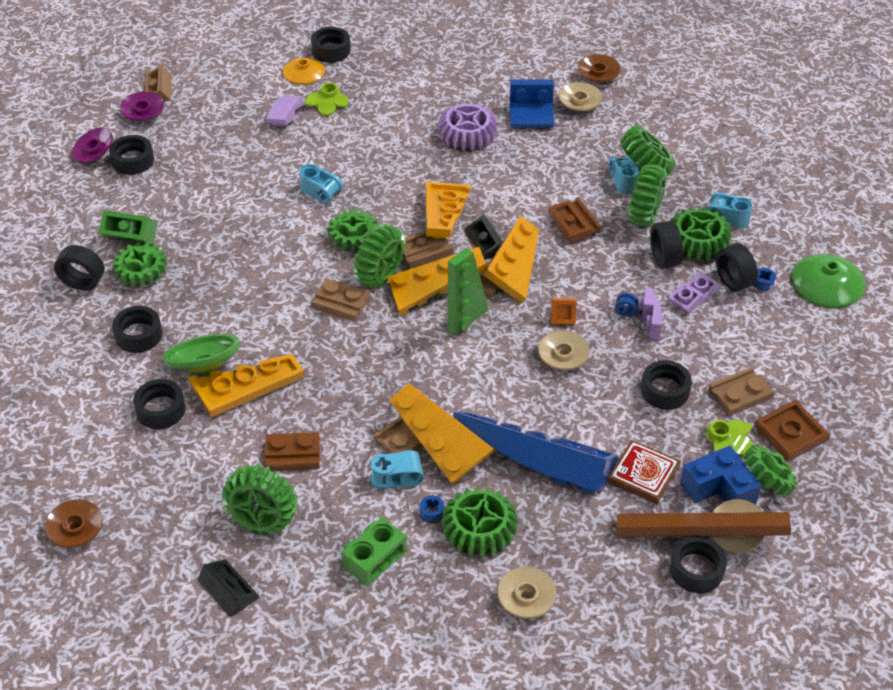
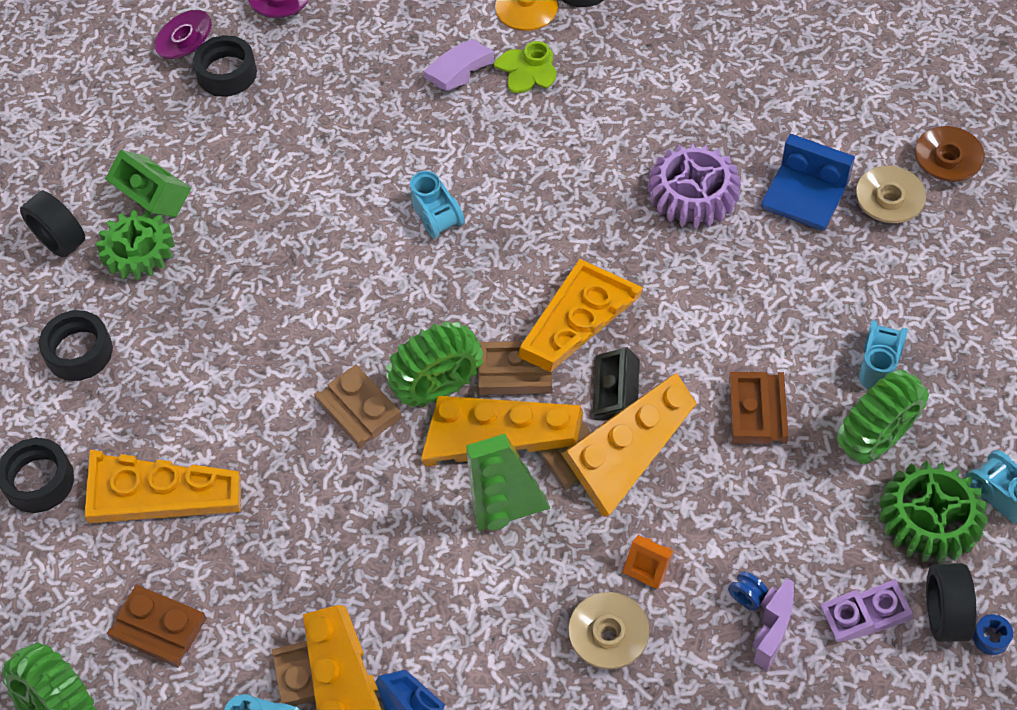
camera: 30 degrees right, 10 degrees up
bright green dish [163,334,240,375] -> none
bright green gear [328,209,378,252] -> none
bright green gear [620,125,675,176] -> none
black tyre [650,221,683,269] -> none

